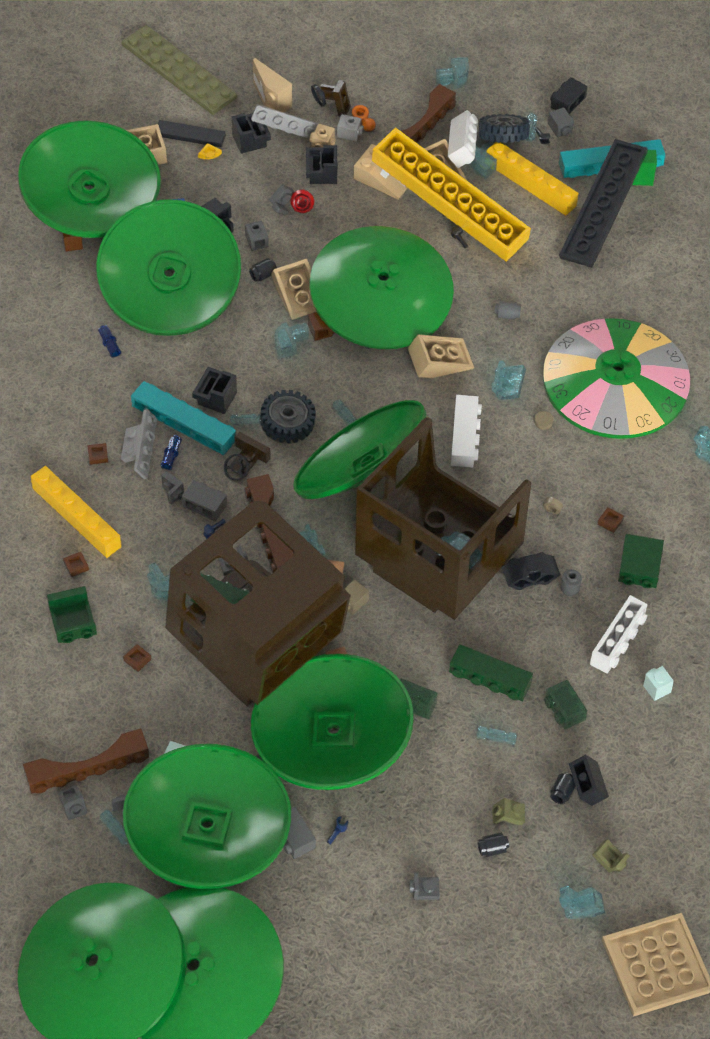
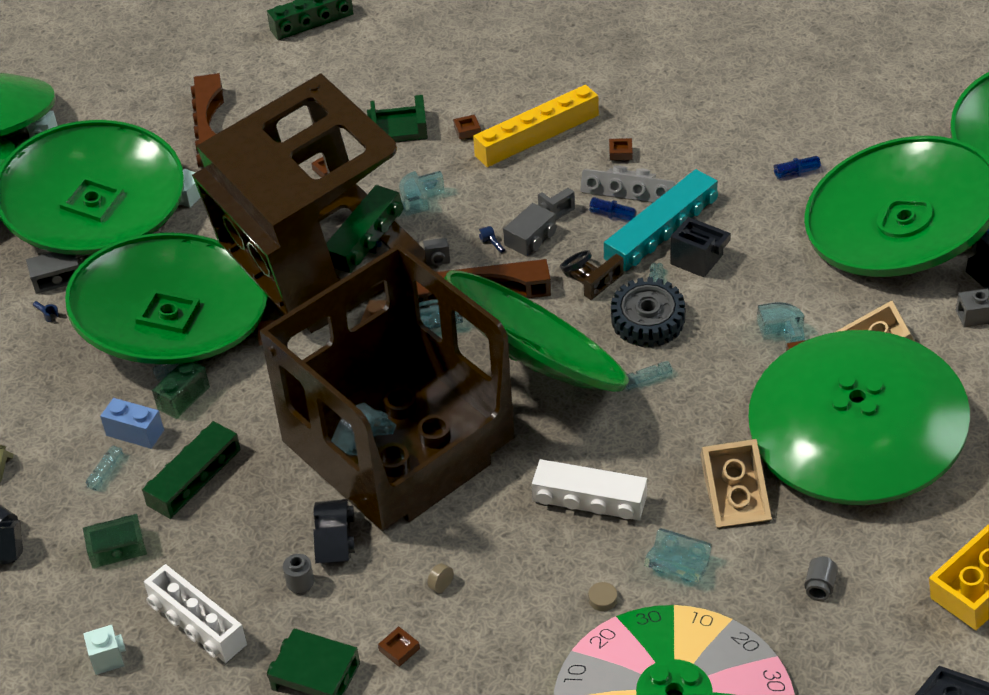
camera: 105 degrees right, 10 degrees down
dark grey bracket [57,784,87,820] -> none
black brick [249,258,277,282] -> none
none -> medium blue brick [100,398,164,449]

